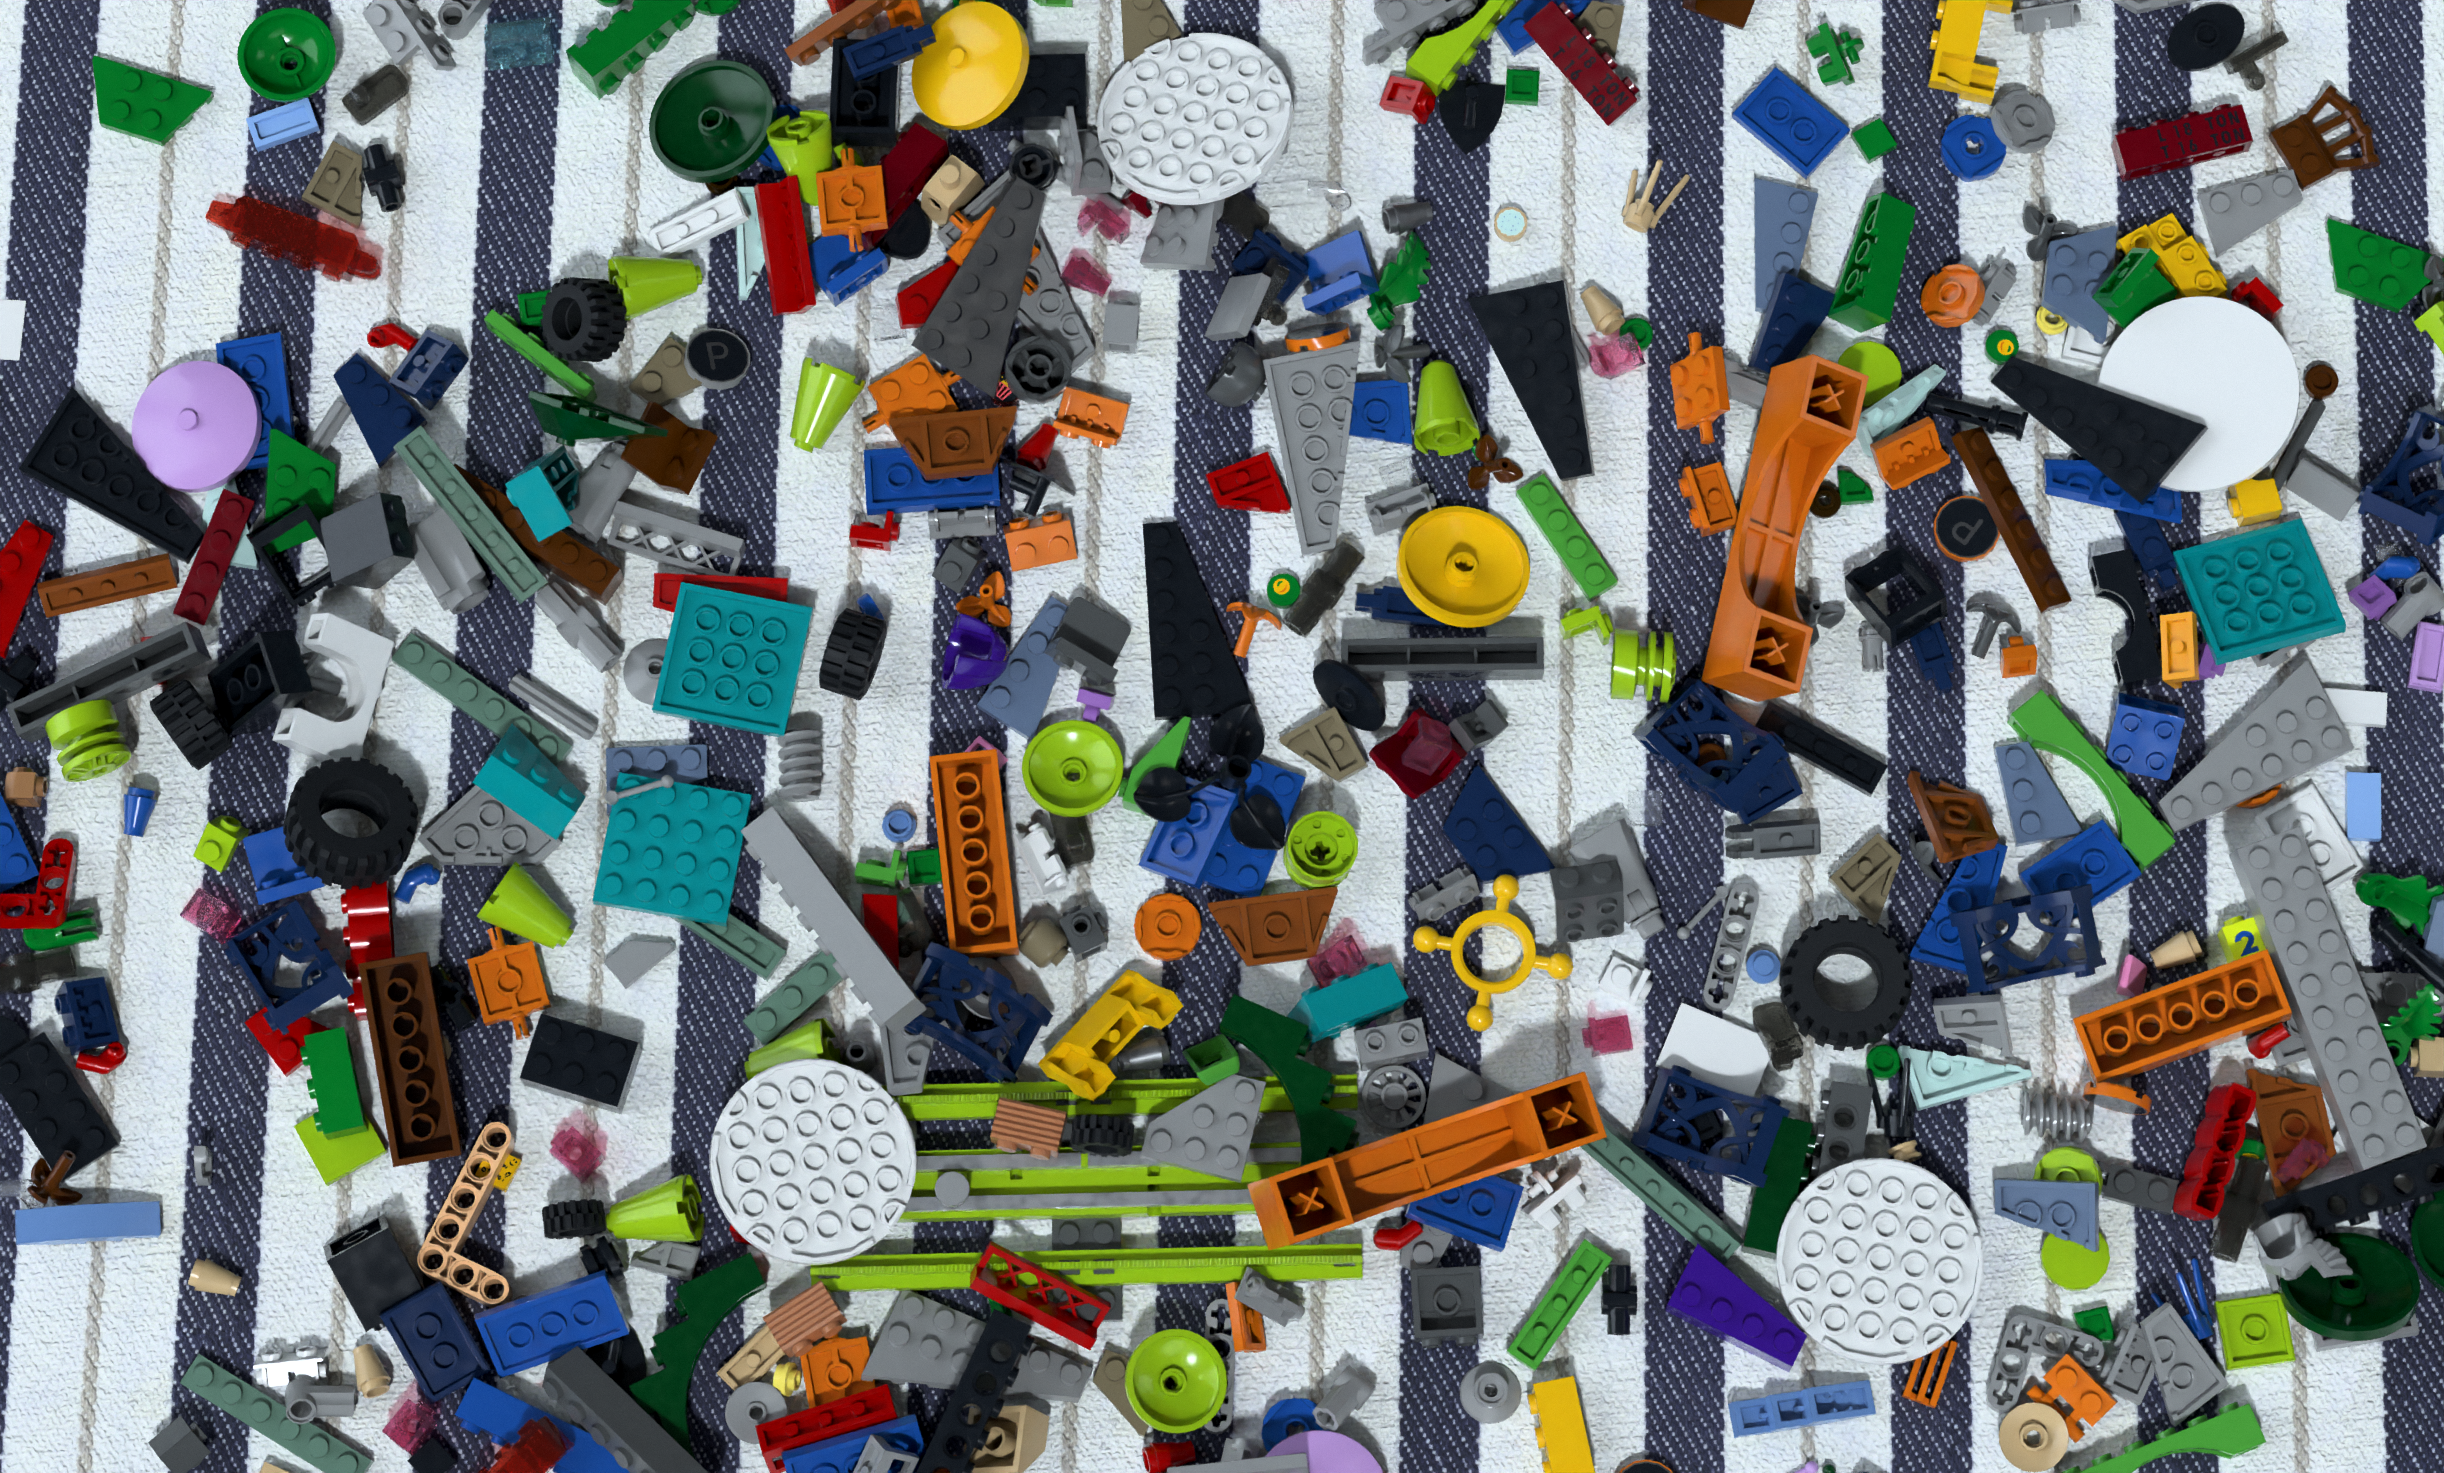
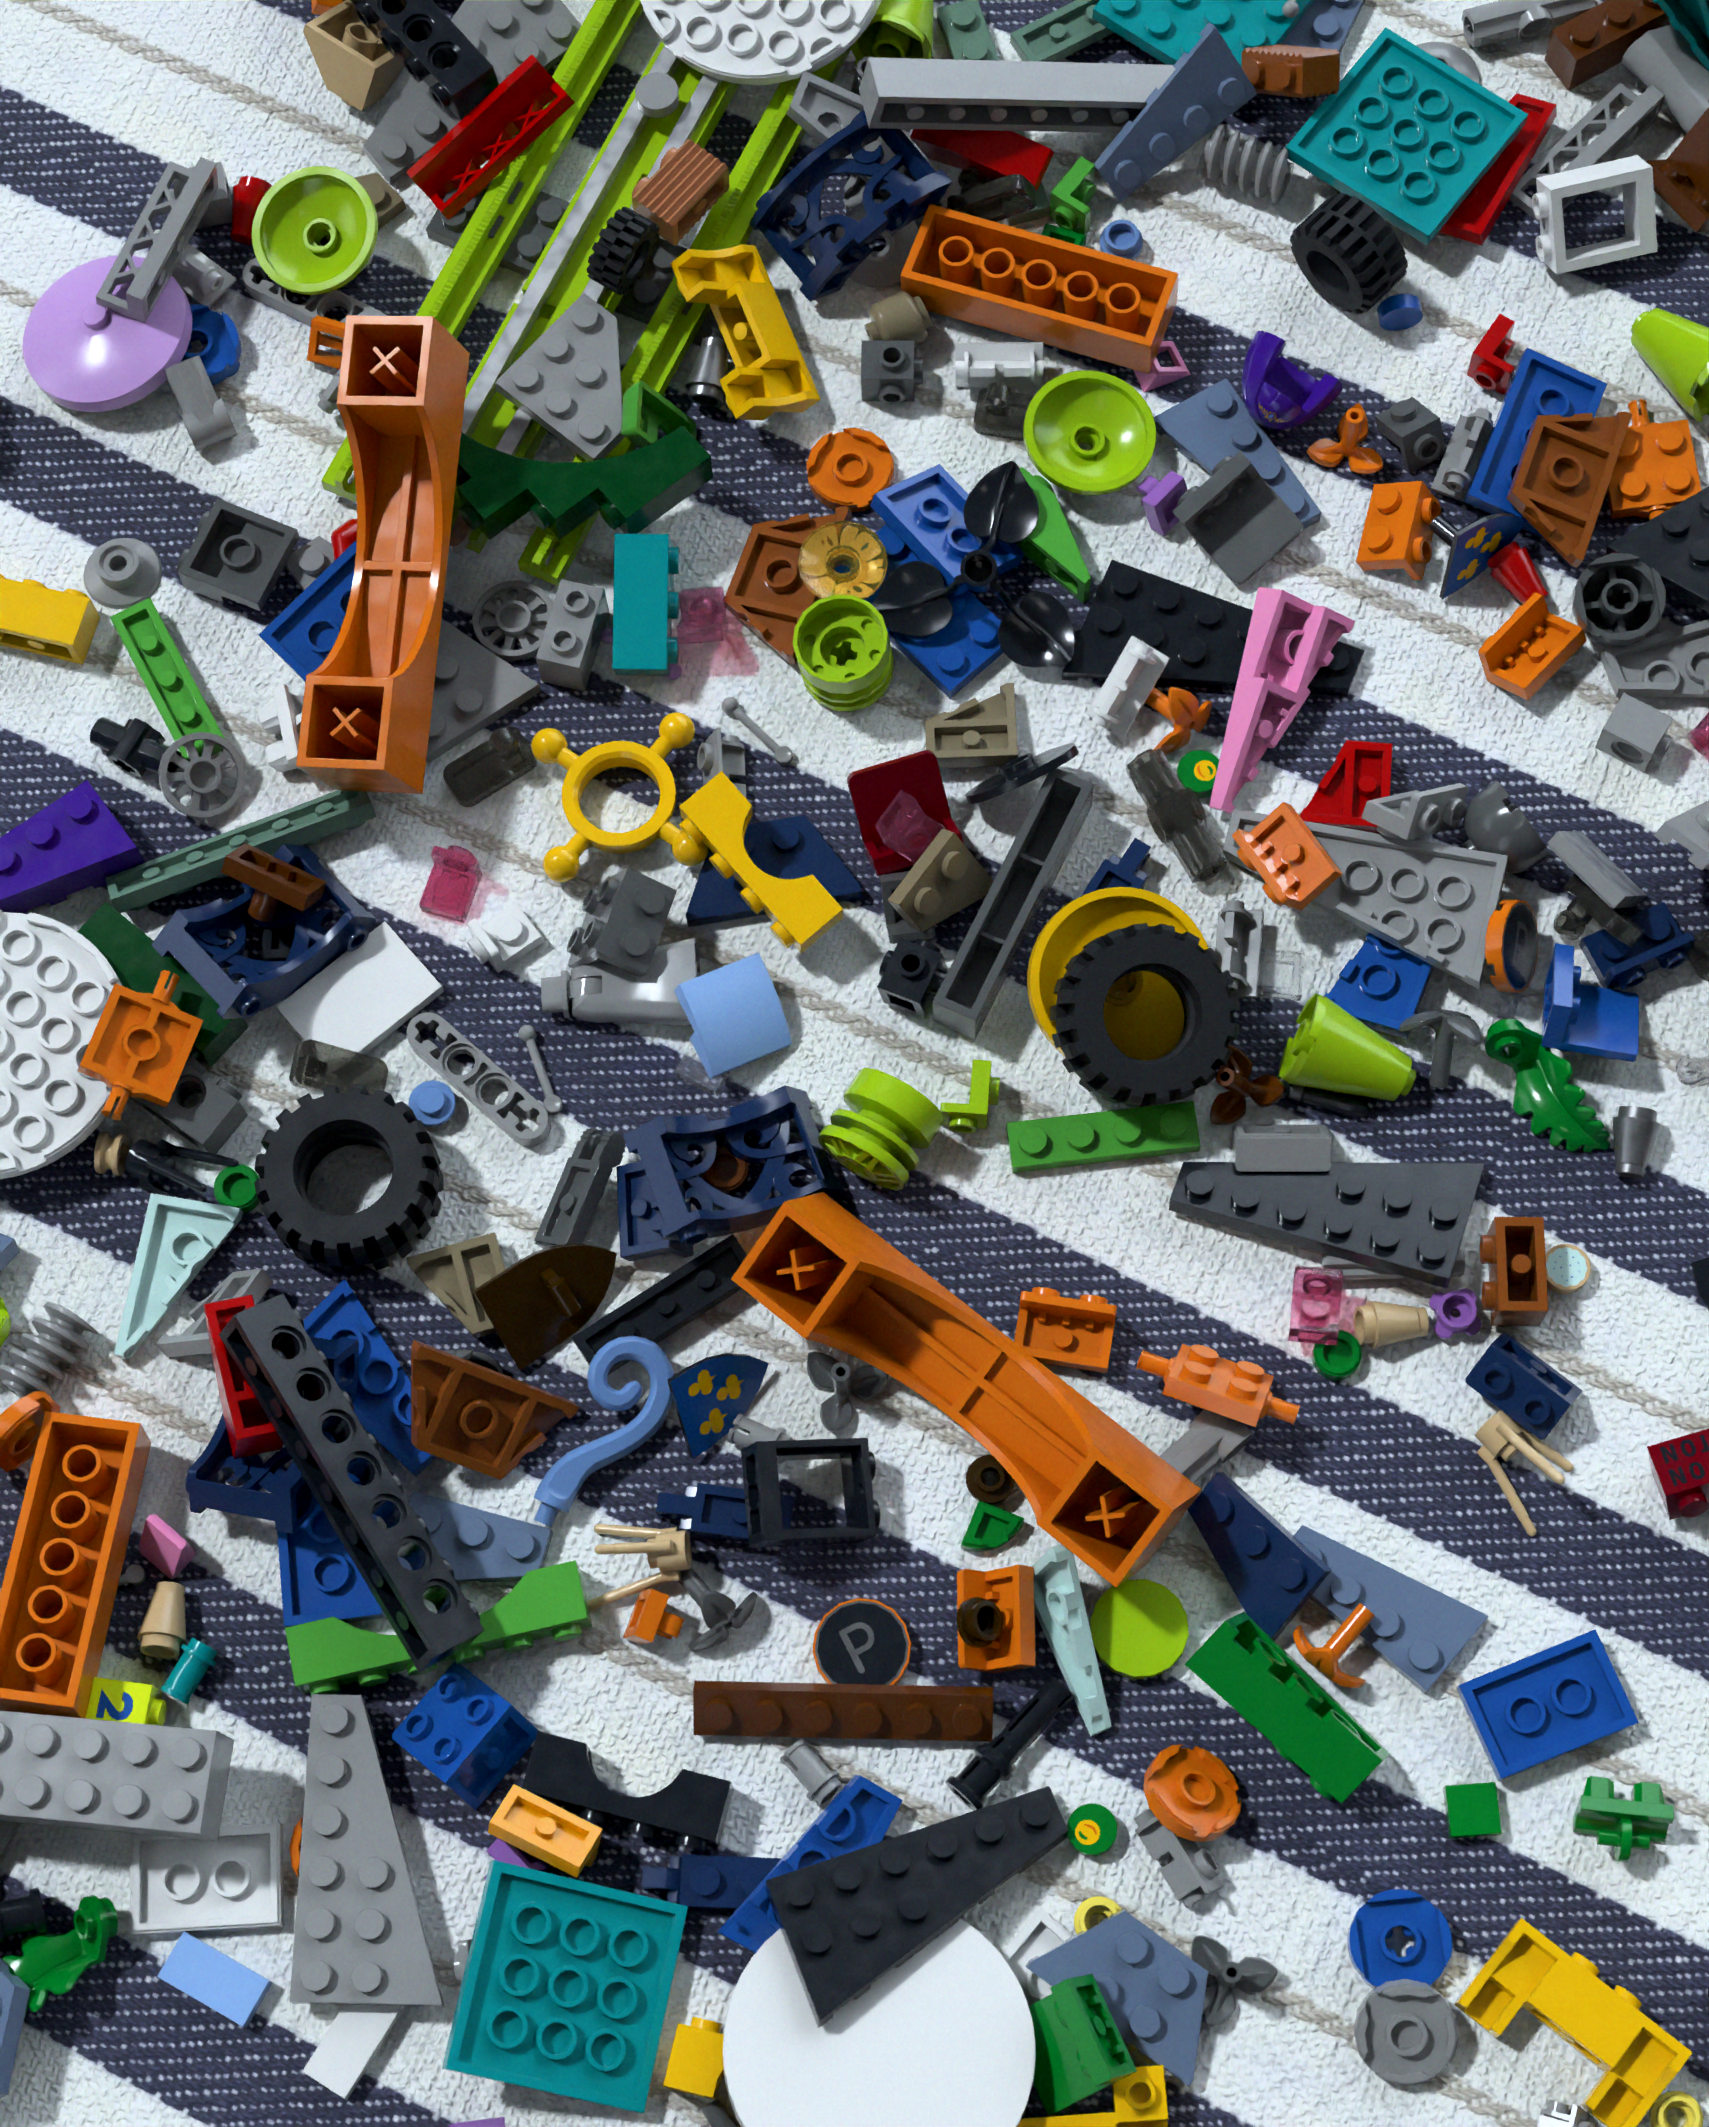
camera: 120 degrees right, 5 degrees down
none -> orange plate [77,970,204,1120]
none -> light grey wheel [158,732,245,818]
none -> teal pin [160,1637,218,1704]
none -> red slope [203,1295,283,1459]
none -> black brick [219,1293,484,1672]
none -> reddish brown tile [221,843,327,922]
none -> clear smoke piece [443,727,537,807]
none -> dark brown shield [473,1244,617,1370]
none -> medium blue plant [533,1336,674,1527]
none -> tan plant [587,1524,692,1609]
none -> blue shield [667,1353,769,1459]
none -> light blue slope [674,952,792,1079]
none -> yellow arch [679,771,843,953]
none -> light grey hinge [721,697,793,766]
none -> light grey pin [780,1739,842,1805]
none -> clear yellow dish [798,520,888,599]
none -> black brick [877,938,948,1018]
none -> dark tan wing [888,828,994,932]
none -> dark brown plate [956,1597,1003,1648]
none -> black tyre [1050,923,1240,1107]
none -> white hinge [1087,636,1170,737]
none -> sand blue wing [1094,22,1258,202]
none -> bright pink wedge [1209,587,1355,814]
none -> orange bracket [1232,802,1342,911]
none -> light grey slope [1232,1125,1332,1172]
none -> dark orange brick [1241,44,1340,98]
none -> orange plant [1293,1603,1375,1688]
none -> light grey bracket [1362,783,1468,840]
none -> medium lavender plate [1429,1288,1482,1339]
none -> dark blue bracket [1465,1332,1583,1440]
none -> dark orange brick [1479,1217,1548,1326]
none -> white window [1532,155,1658,274]

